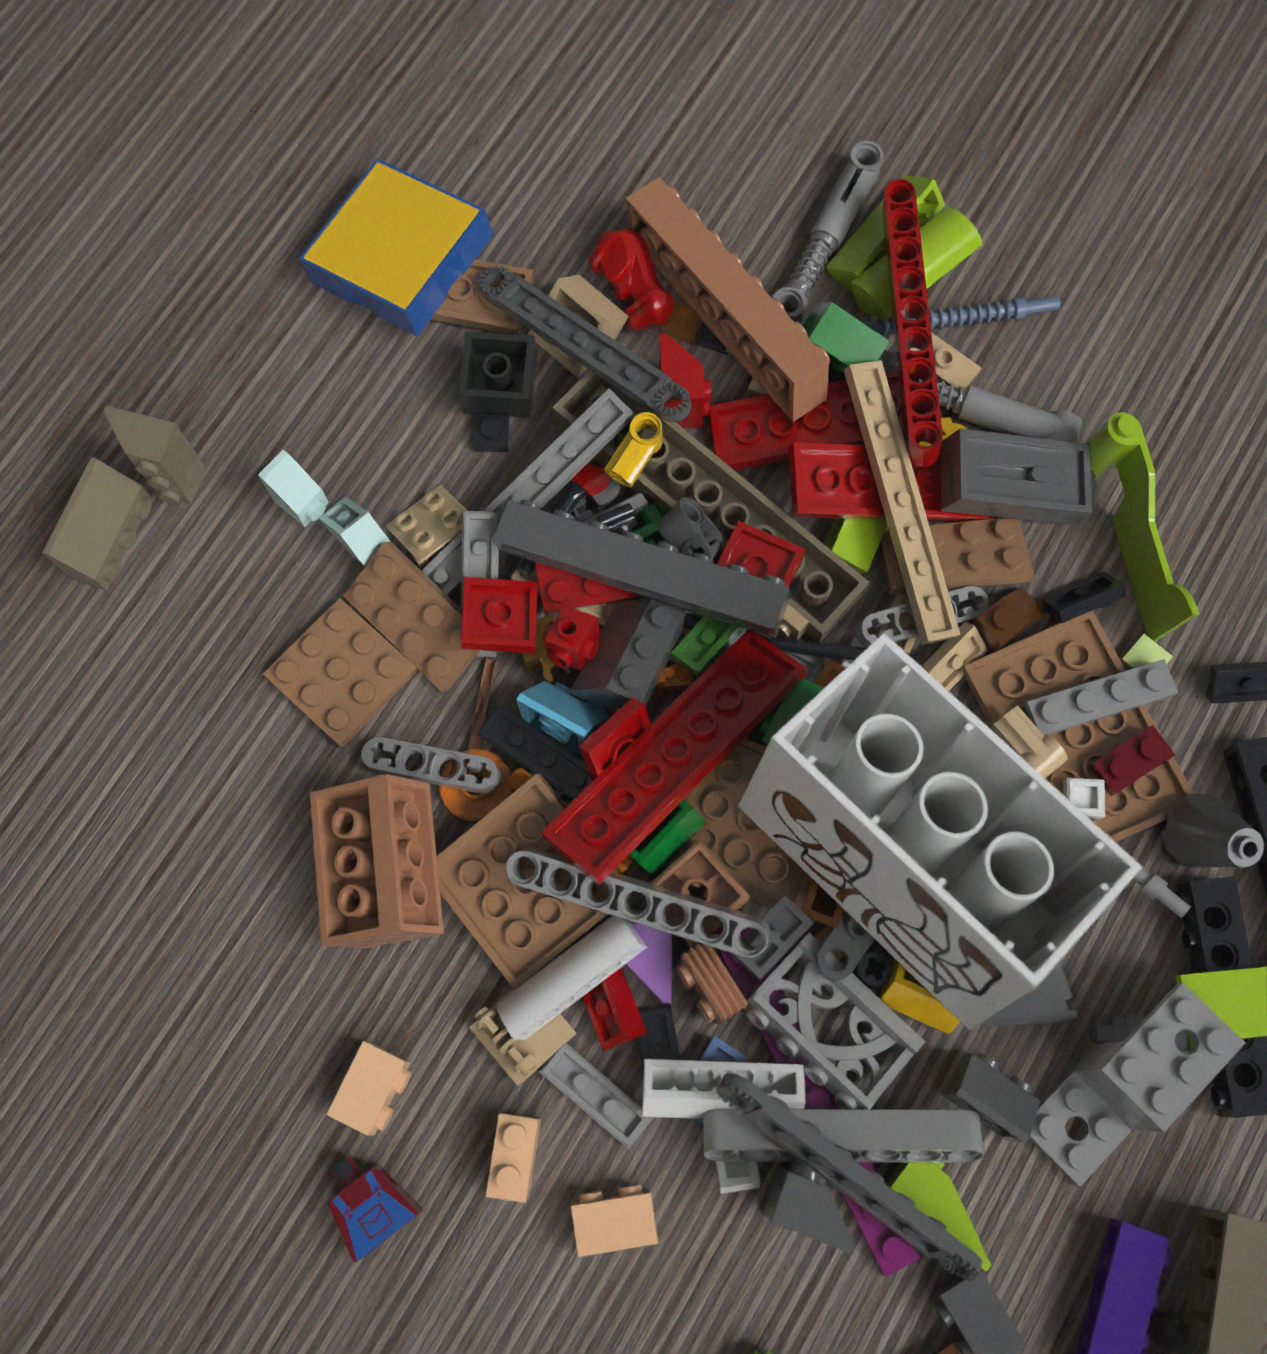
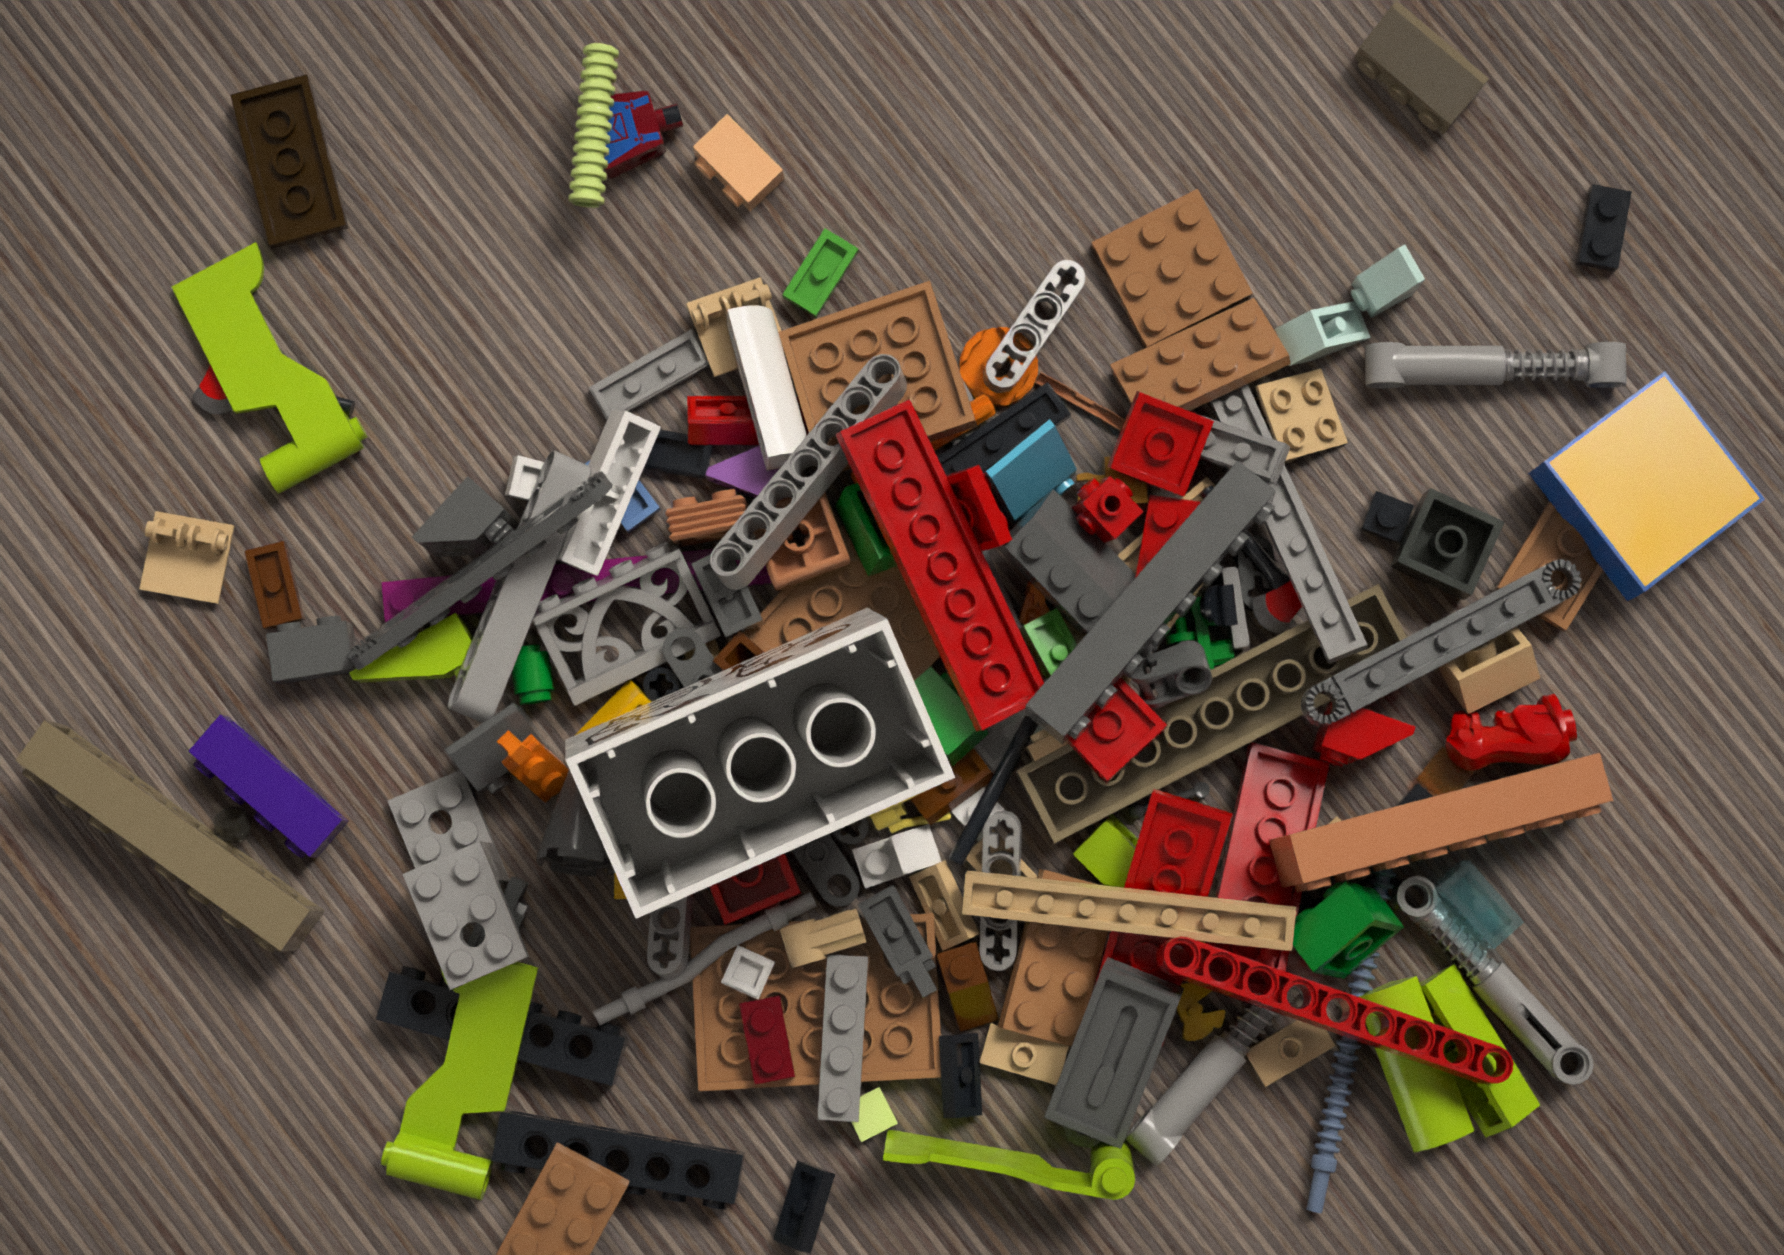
camera: 115 degrees right, 10 degrees up
dark tan slope [103,405,206,505] -> none
nougat brick [310,774,444,948] -> none
light nougat brick [486,1113,541,1203] -> none
light nougat brick [571,1184,658,1257] -> none
yellow piece [604,412,663,488] -> none
dark grey cone [1162,793,1264,868] -> none
none -> orange hinge [497,730,569,803]
none -> green brick [511,645,554,705]
none -> yellowish green piece [568,43,619,208]
none -> bright green plate [782,228,859,319]
none -> dark grey hinge [858,885,937,998]
none -> tan plate [979,1023,1069,1085]
none -> light grey piece [1365,342,1627,389]
none -> clear light blue brick [1434,860,1524,949]
none -> black plate [1576,184,1632,272]

